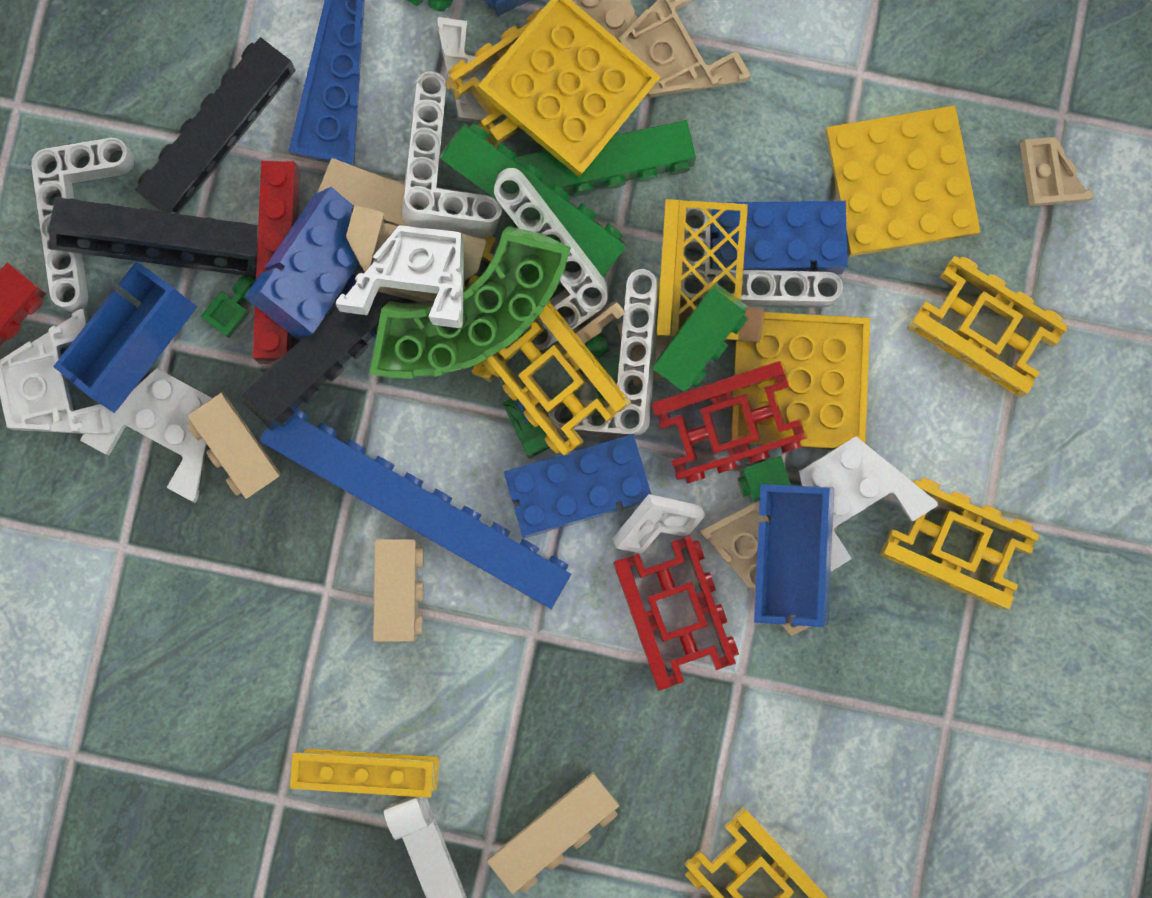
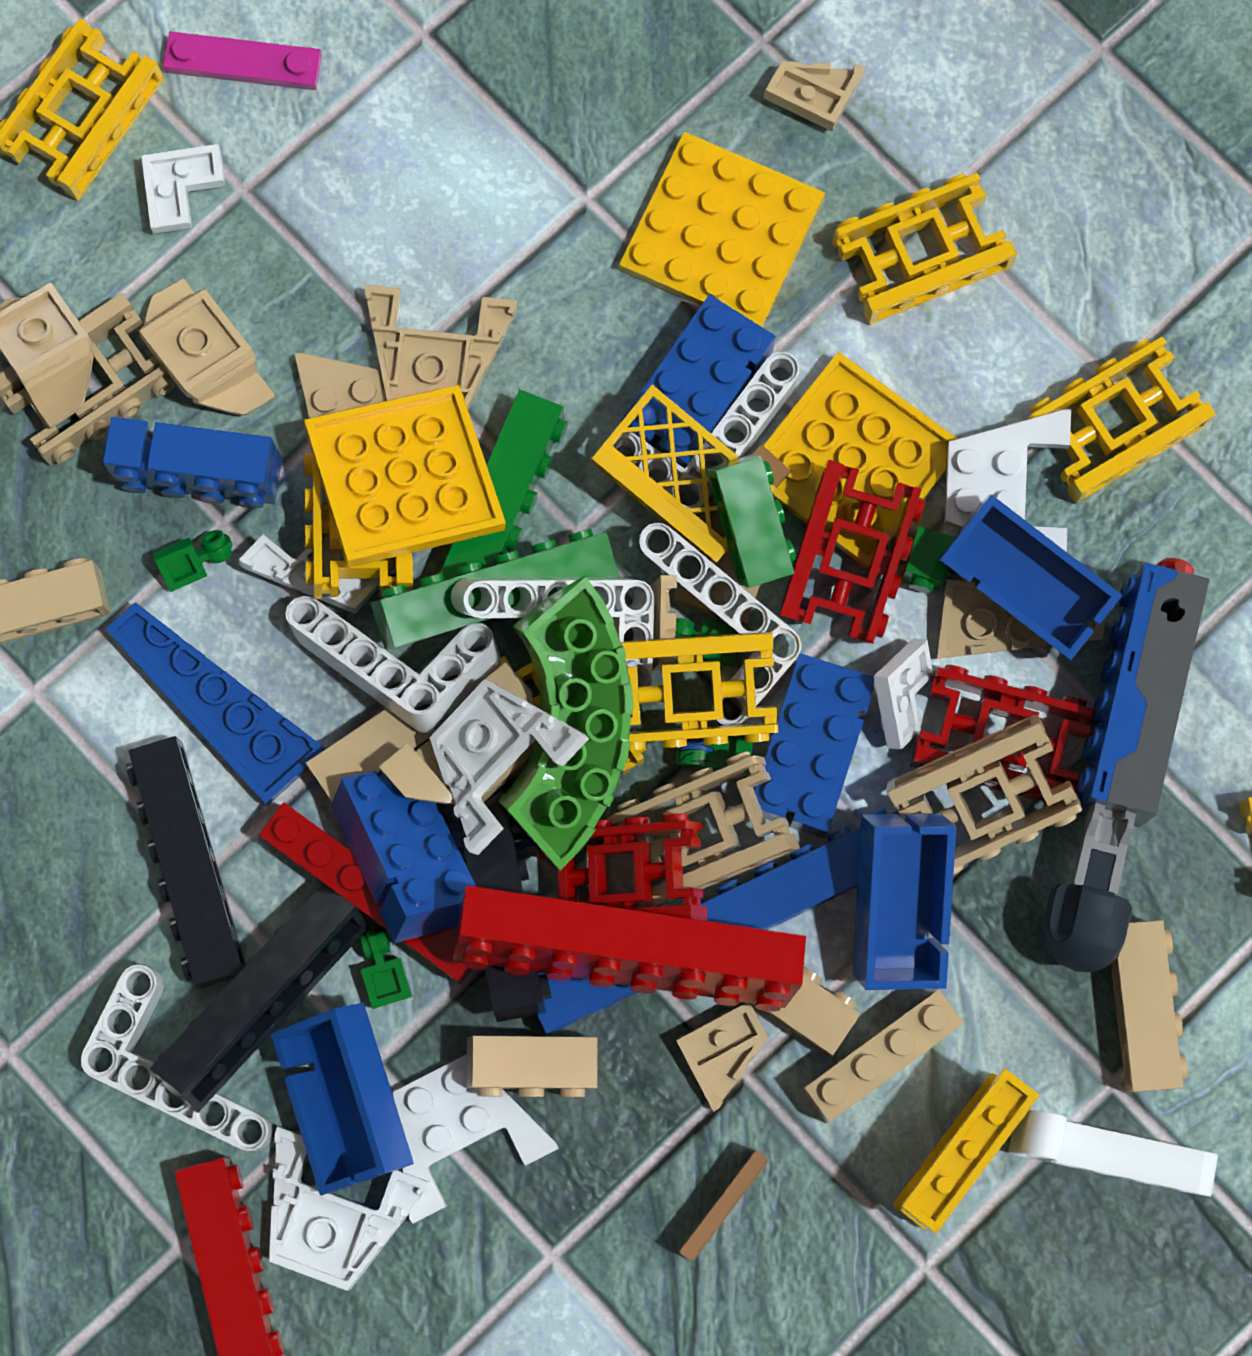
camera: 55 degrees left, 5 degrees down
none -> red brick [453,886,806,1012]
none -> red fence [539,813,708,921]
none -> tan fence [608,752,800,908]
none -> tan wing [675,1002,768,1112]
none -> medium nougat tile [678,1150,768,1261]
none -> tan brick [802,989,964,1123]
none -> blue piece [852,814,957,990]
none -> tan fence [887,713,1082,875]
none -> piece [1043,558,1210,972]

